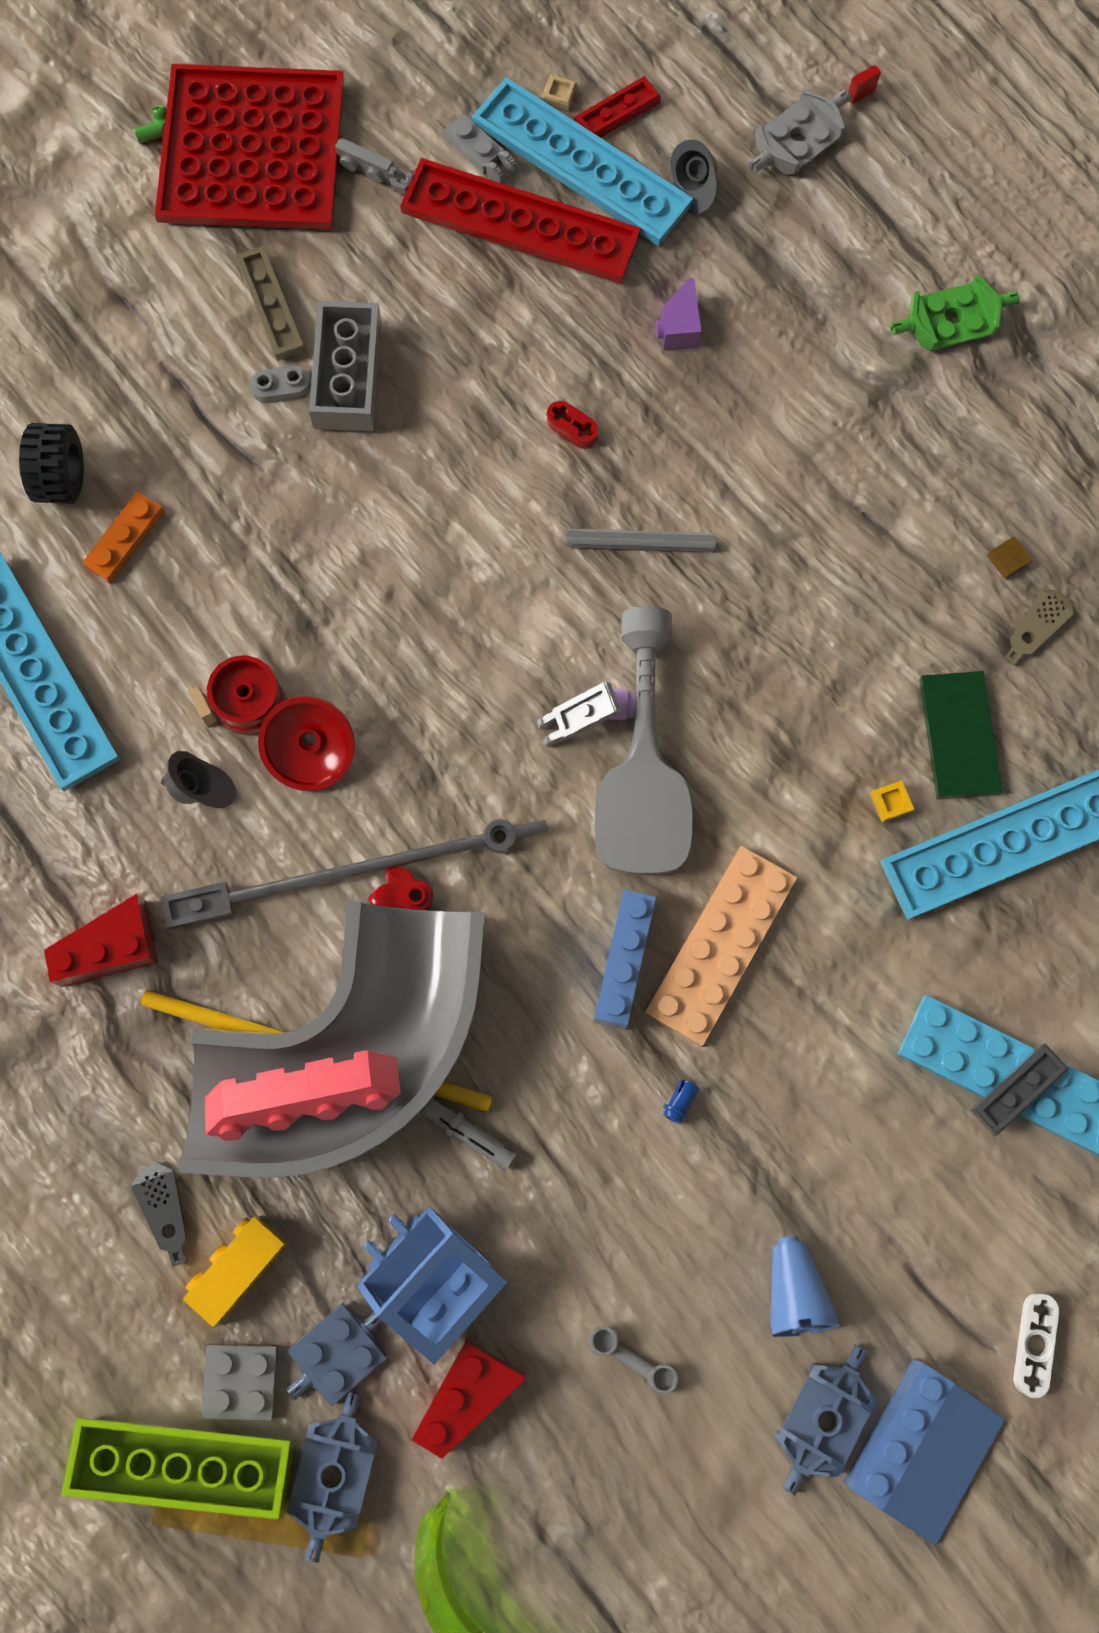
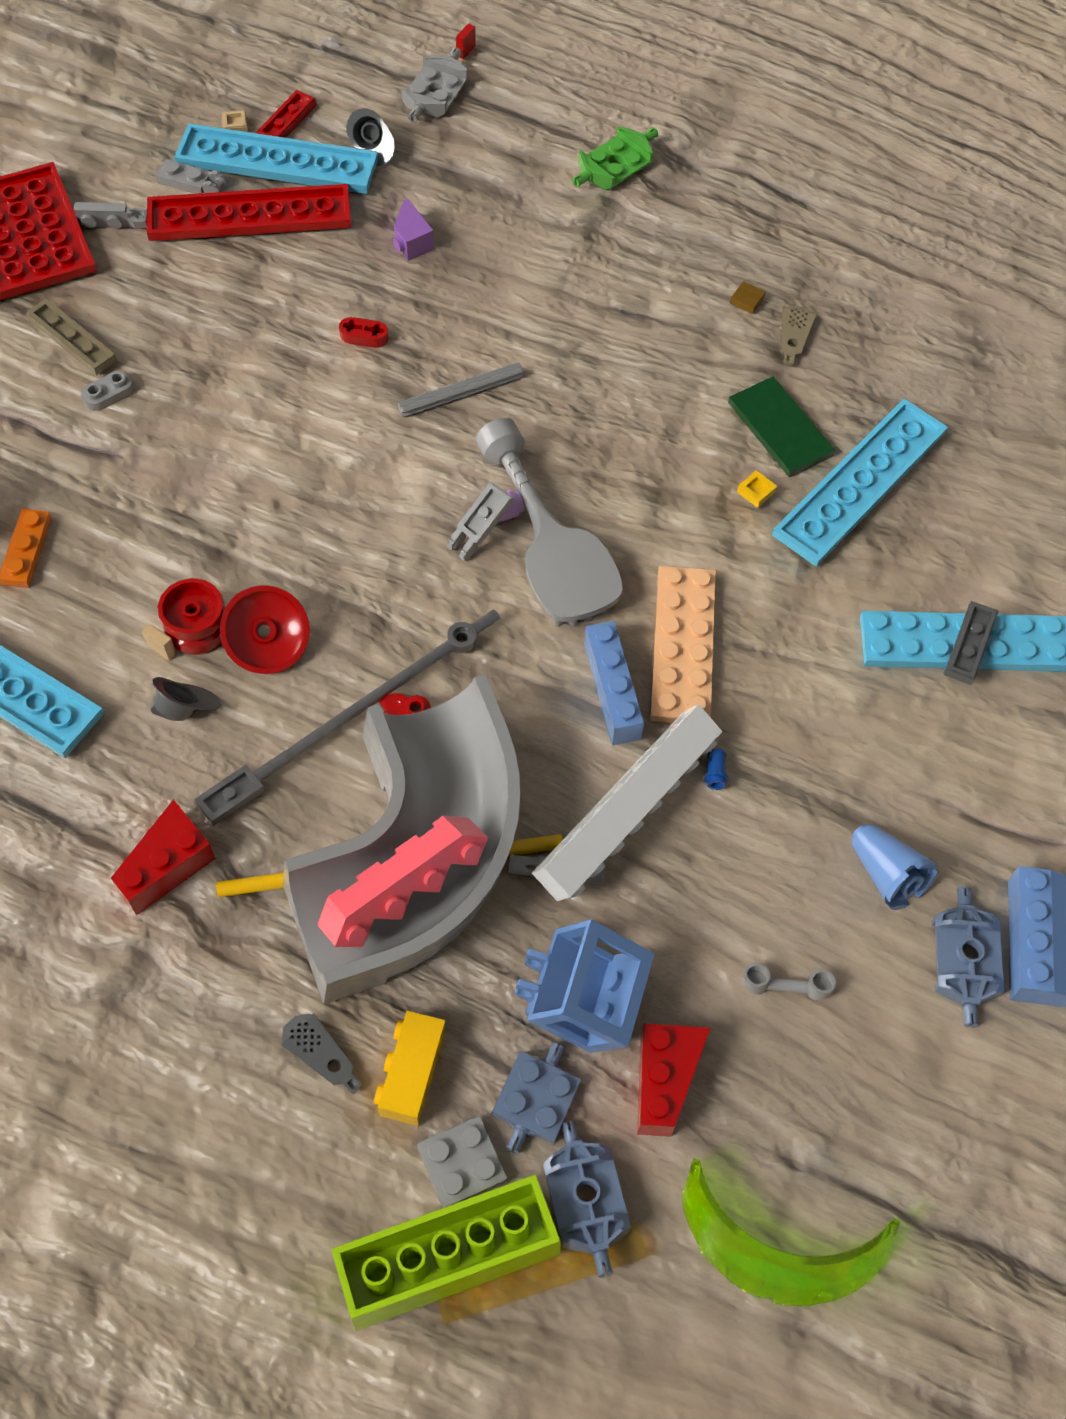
camera: 25 degrees left, 15 degrees down
light grey brick [309,301,382,431] -> none
none -> white brick [532,704,722,901]

